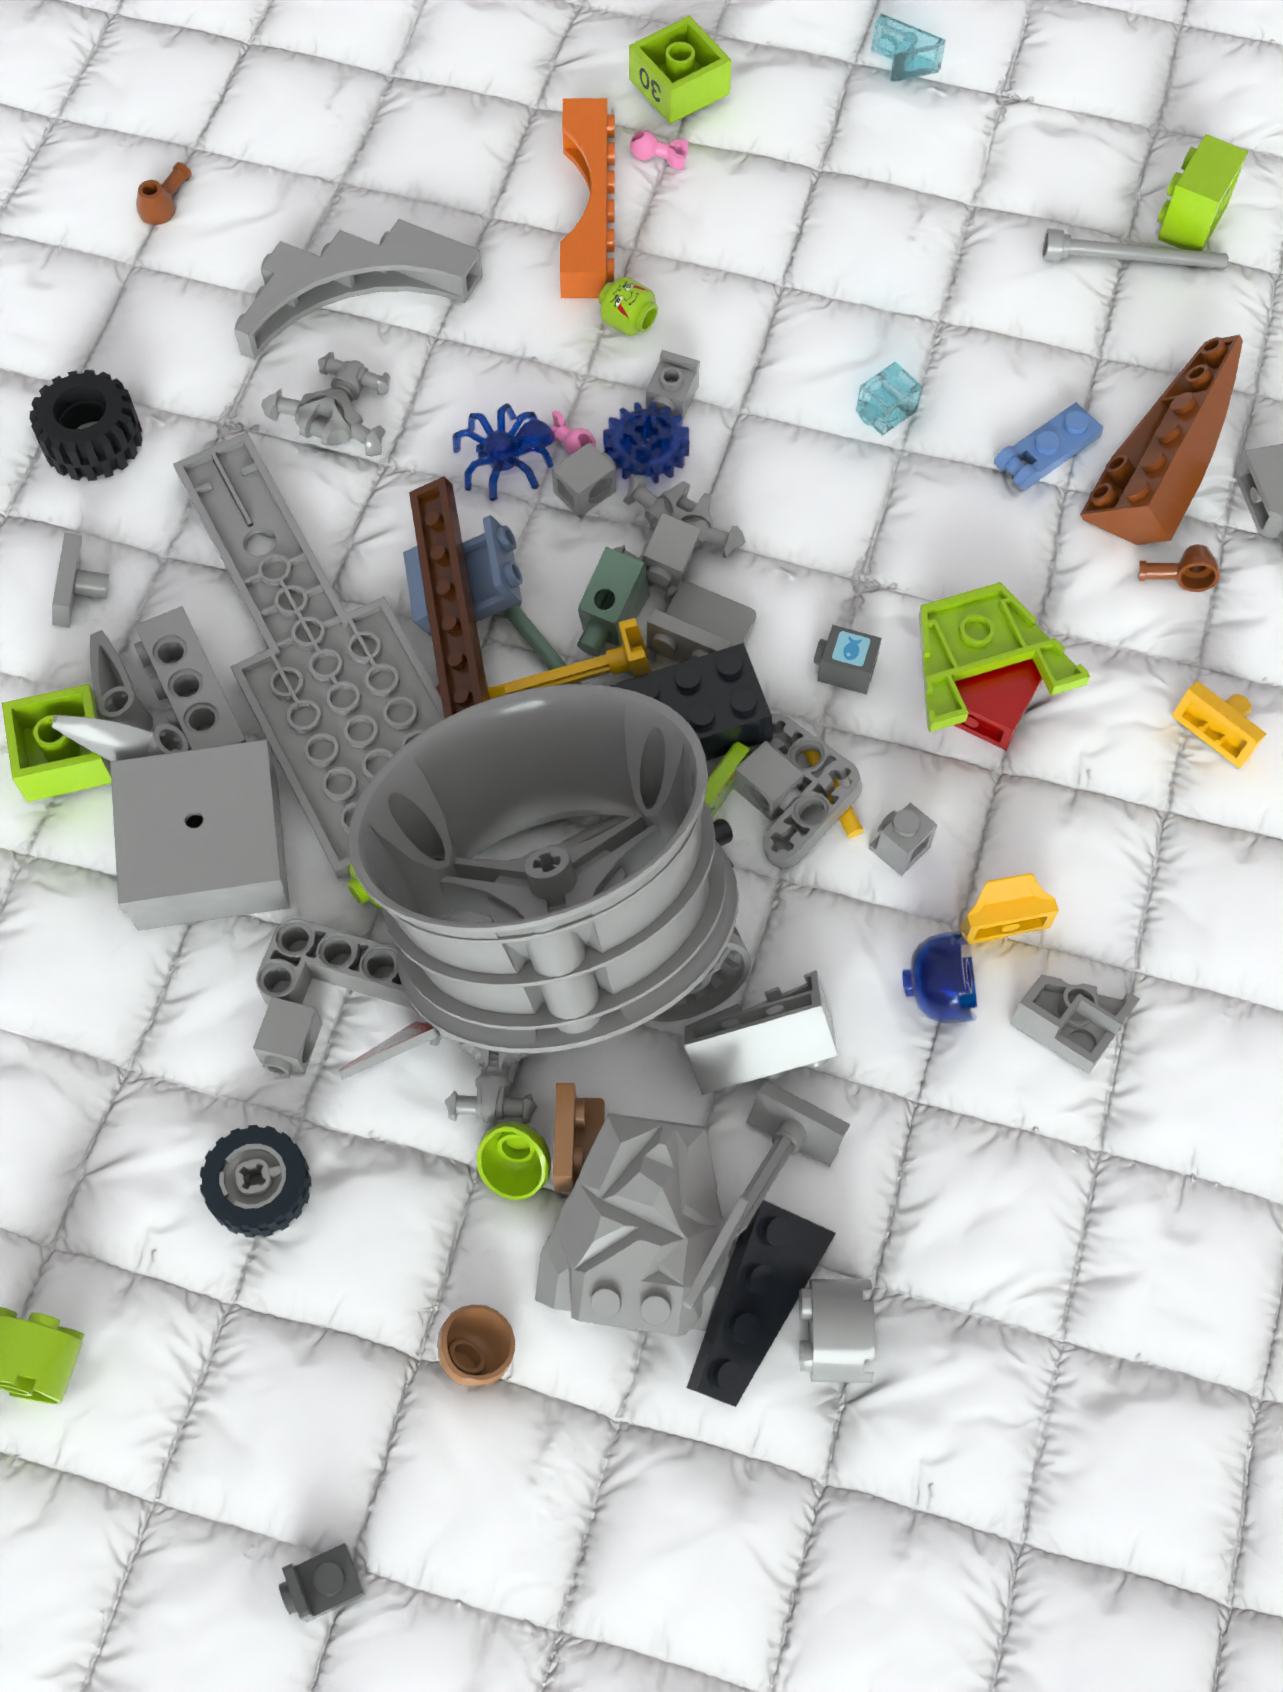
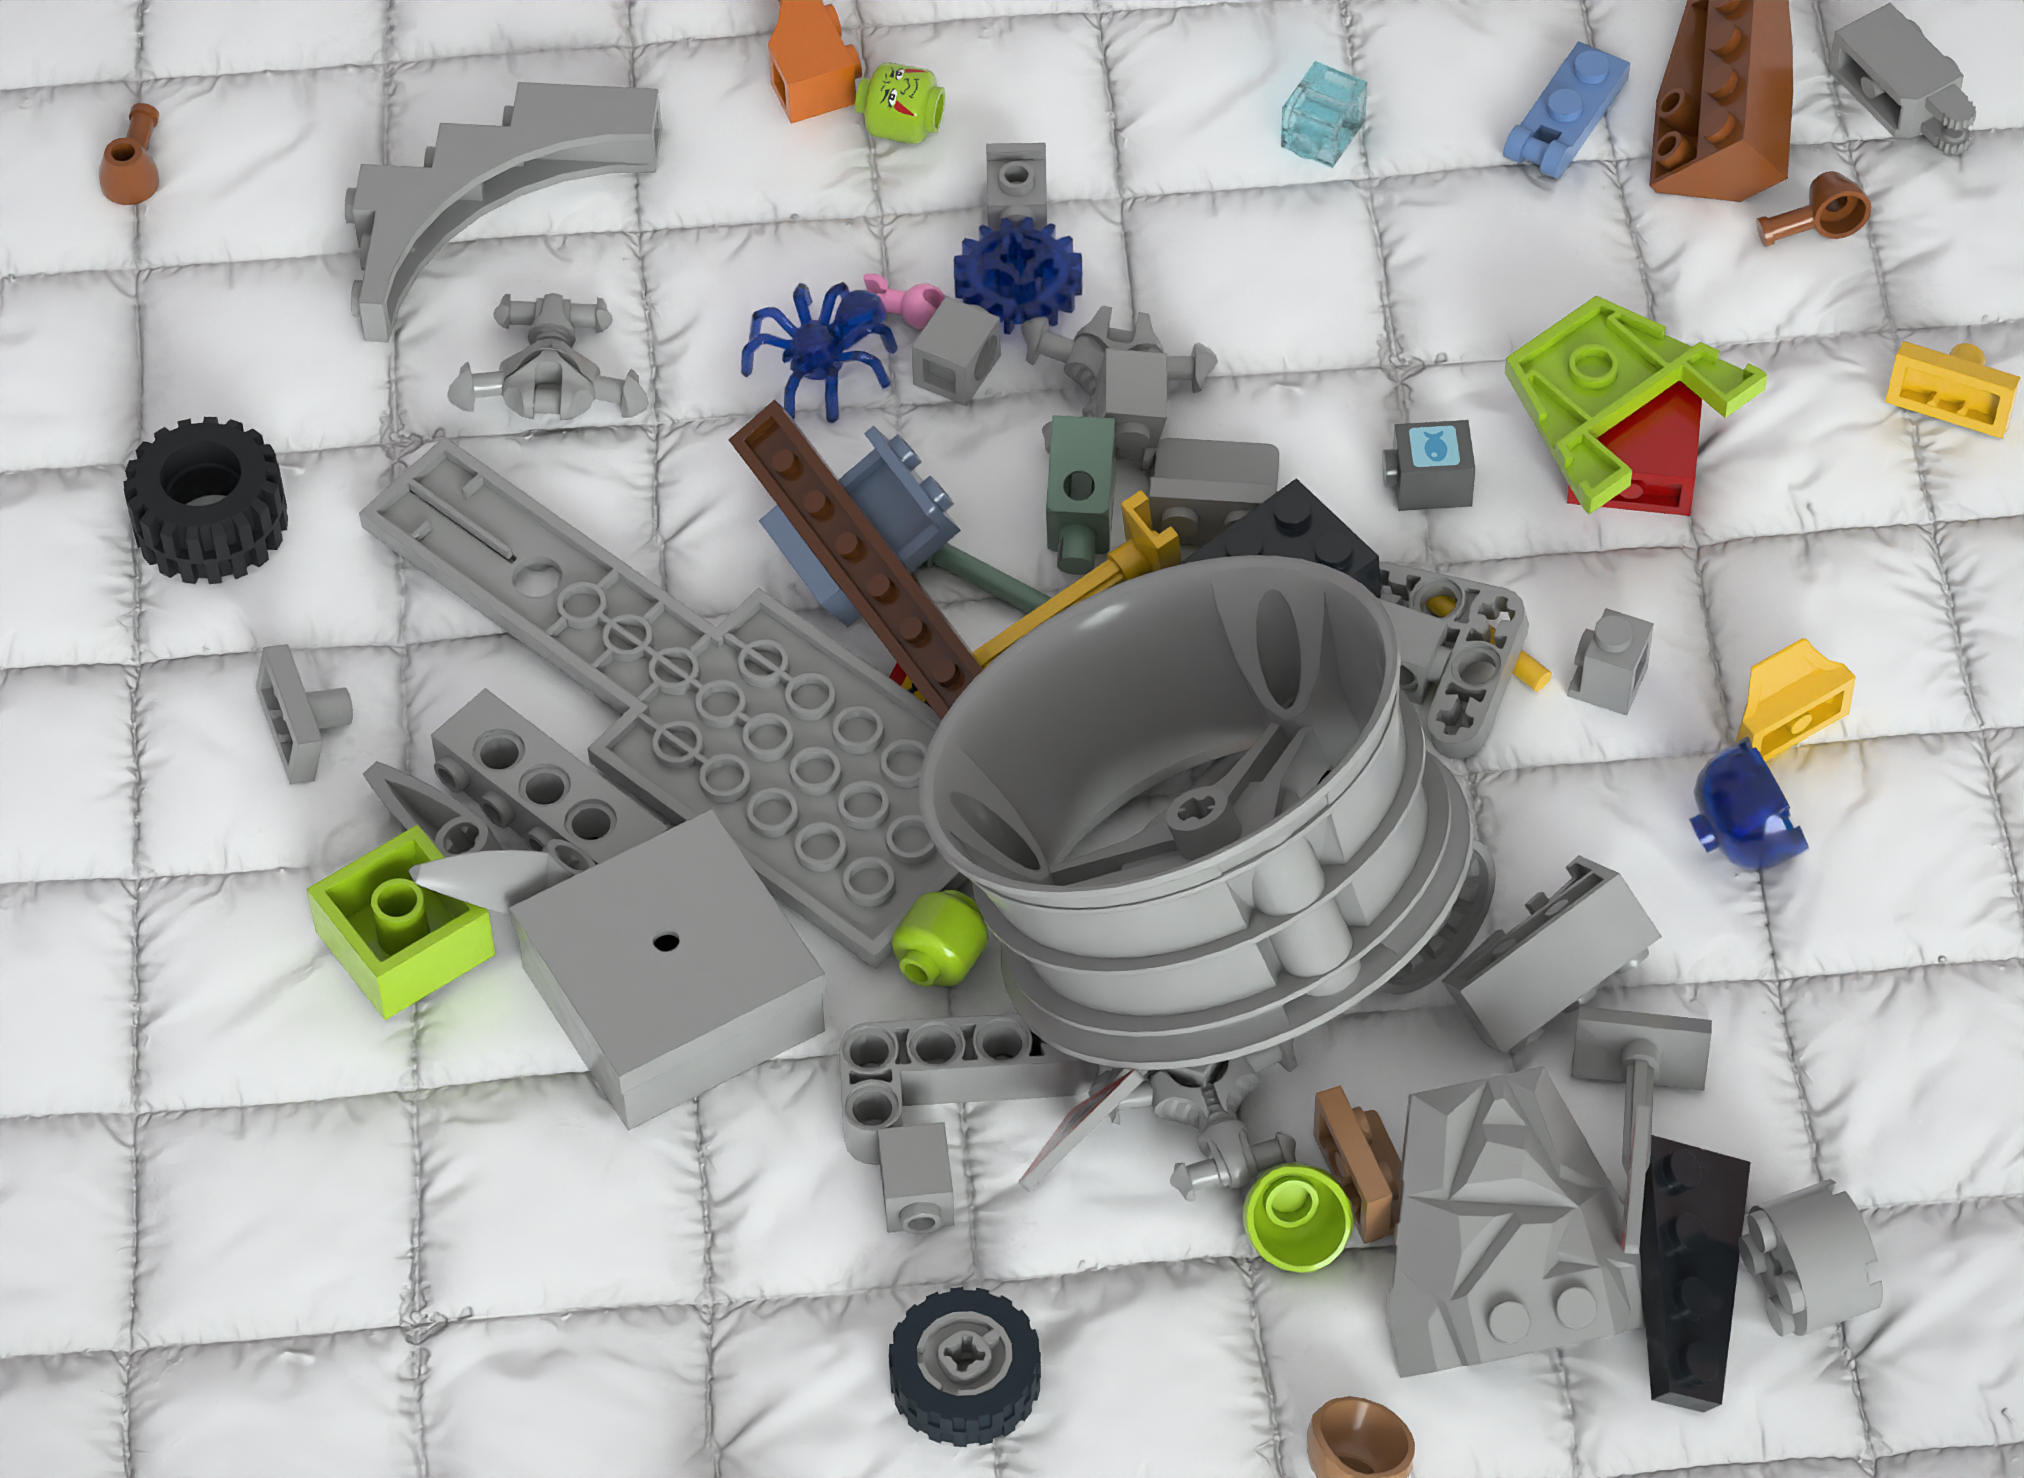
camera: 20 degrees left, 10 degrees down
light grey slope [1010,975,1140,1074] -> none

